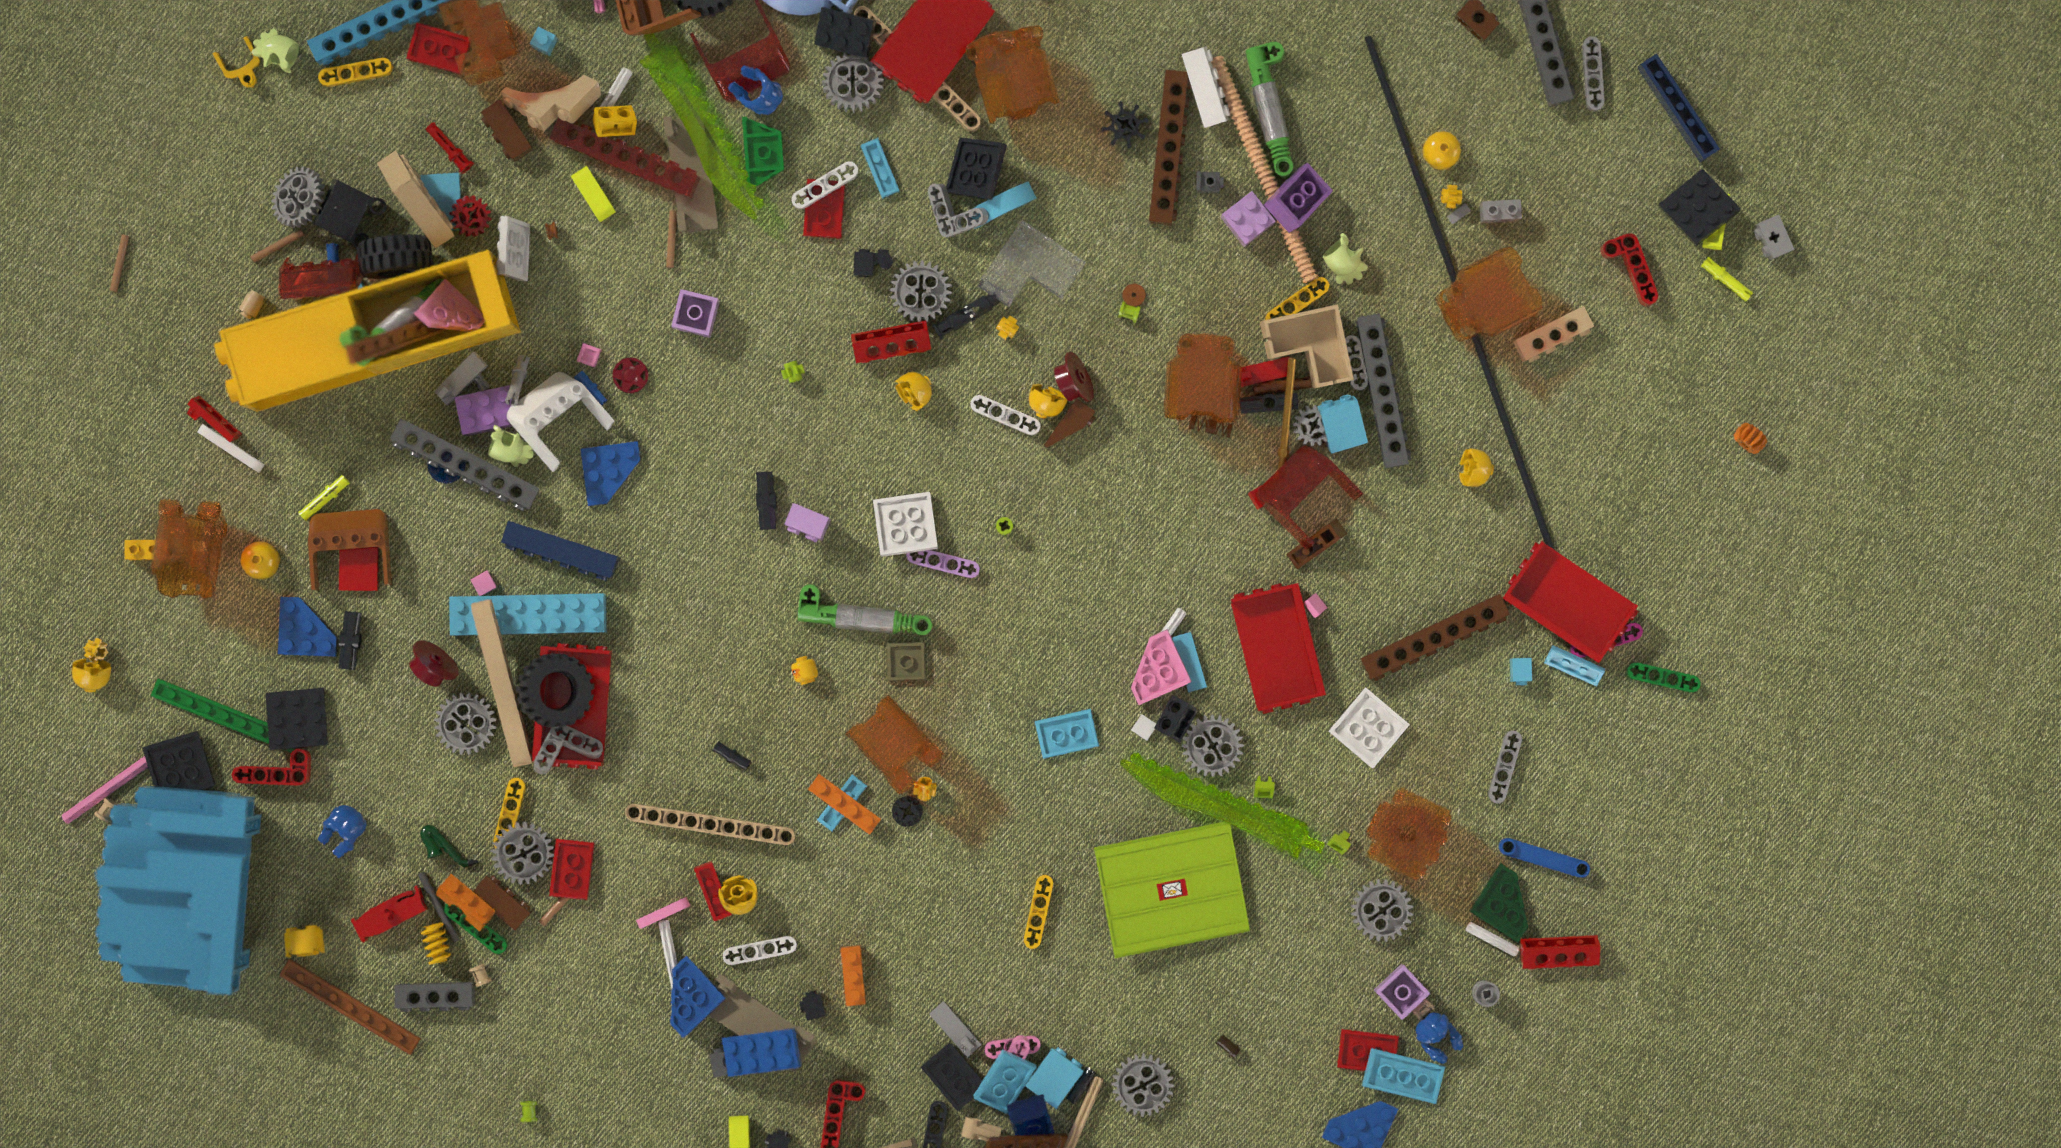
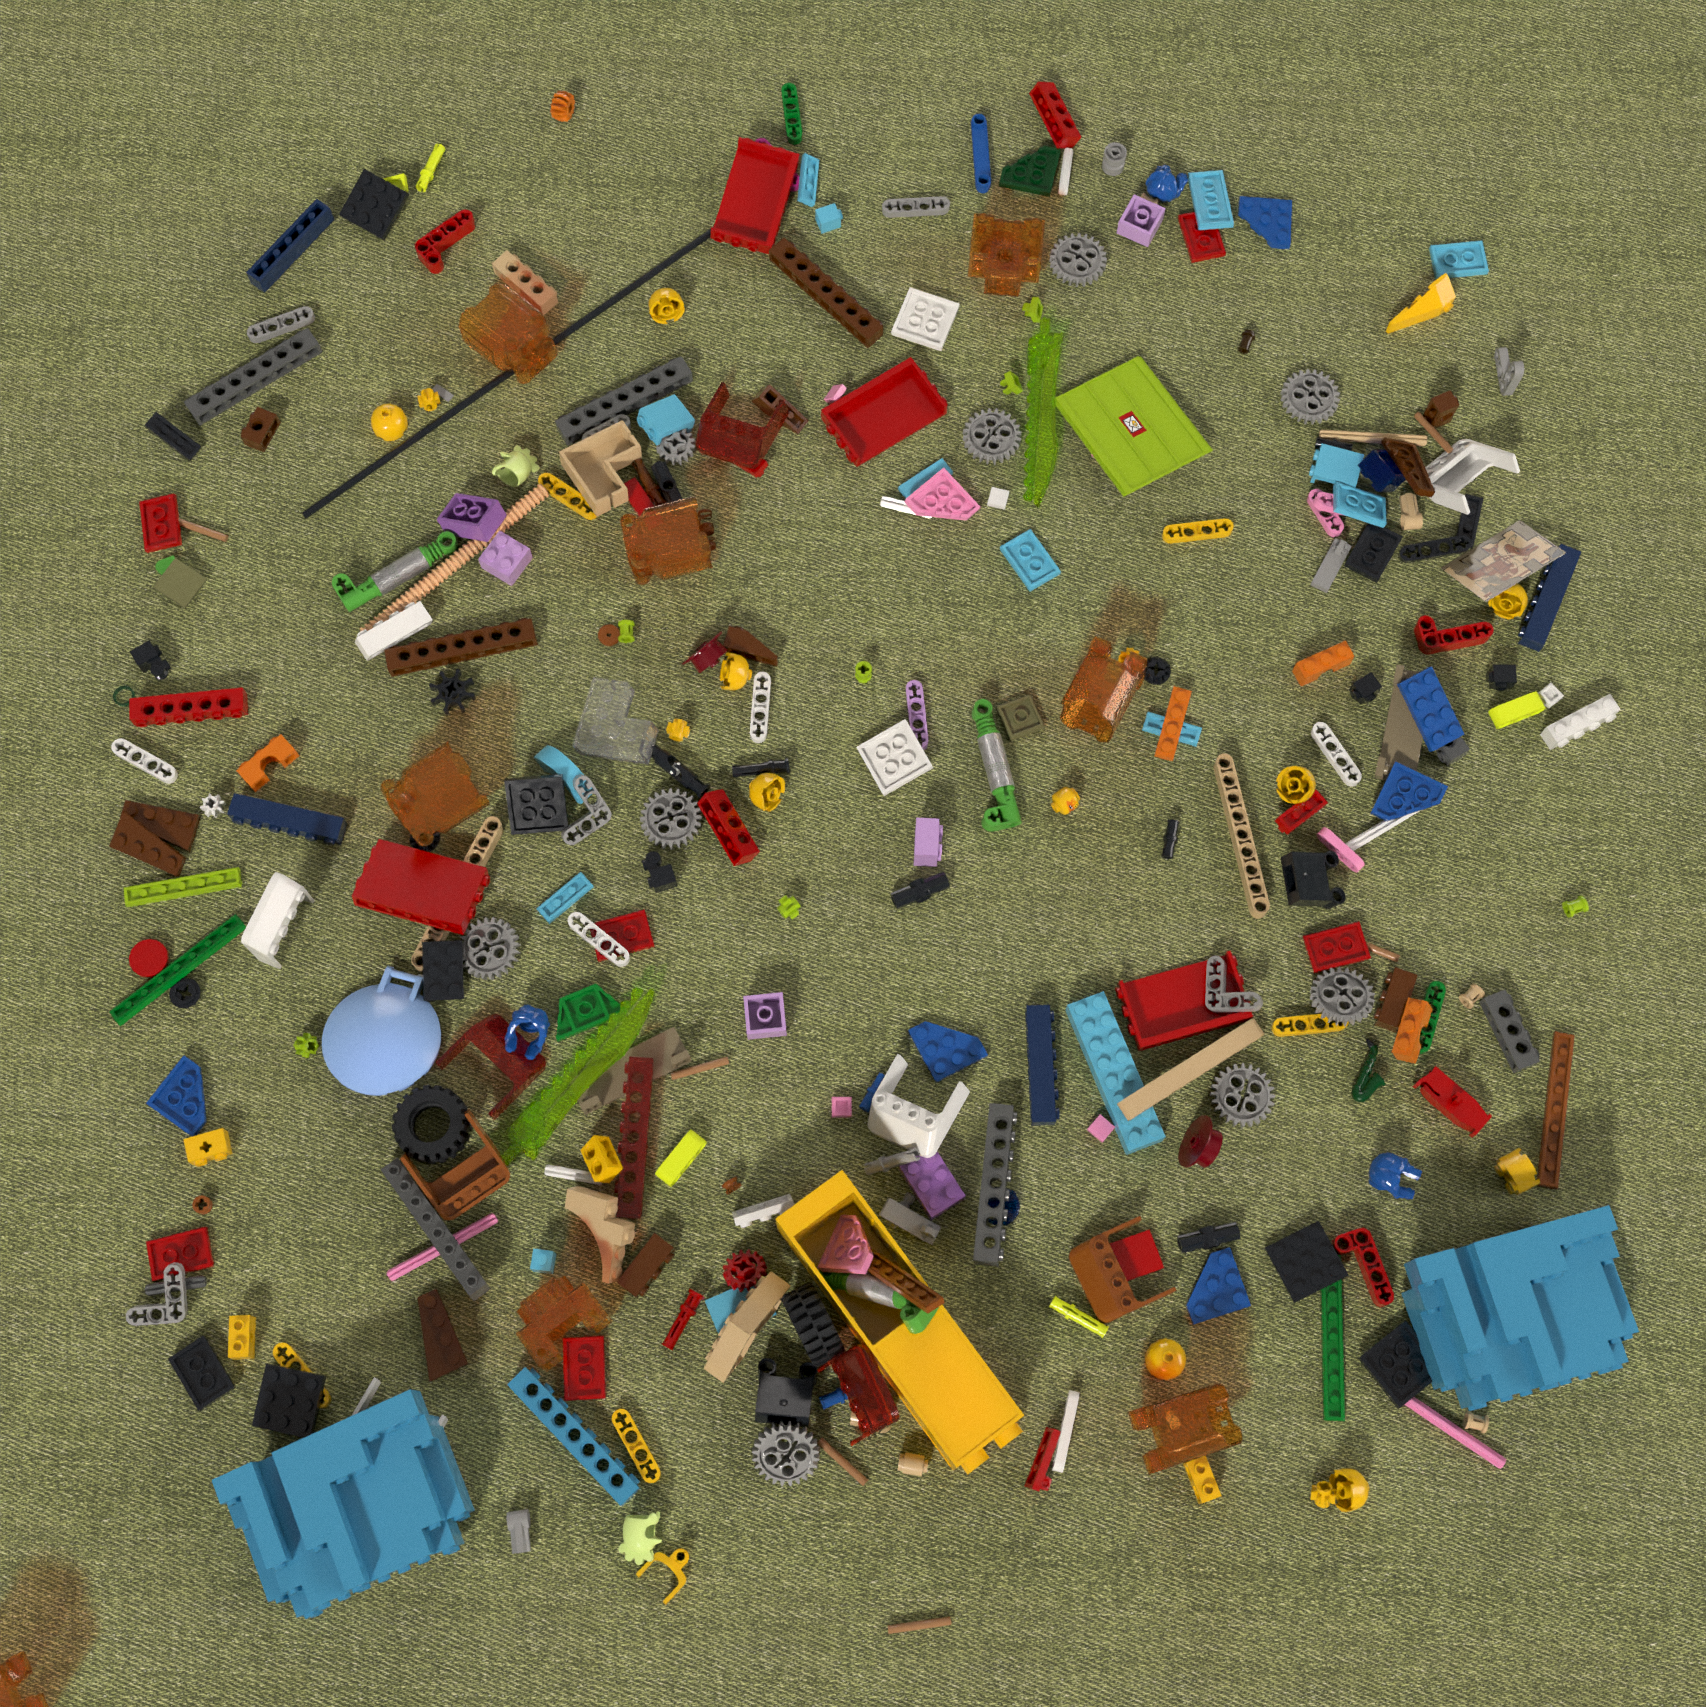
camera: 105 degrees left, 15 degrees down
dark grey bar [418,872,460,943] -> none
yellow piece [421,922,452,965] -> none
yellowish green piece [488,425,534,467] -> none
black tyre [516,654,594,728] -> none
dark red wheel [612,357,649,394] -> none
black brick [1154,695,1199,743] -> none
dark grey brick [1196,171,1224,193] -> none
pearl gold bar [1277,358,1296,472] -> none
light grey brick [1480,199,1522,224] -> none
light grey brick [1754,215,1794,261] -> none
none -> black pin [732,757,790,778]
none -> black piece [1280,850,1346,909]

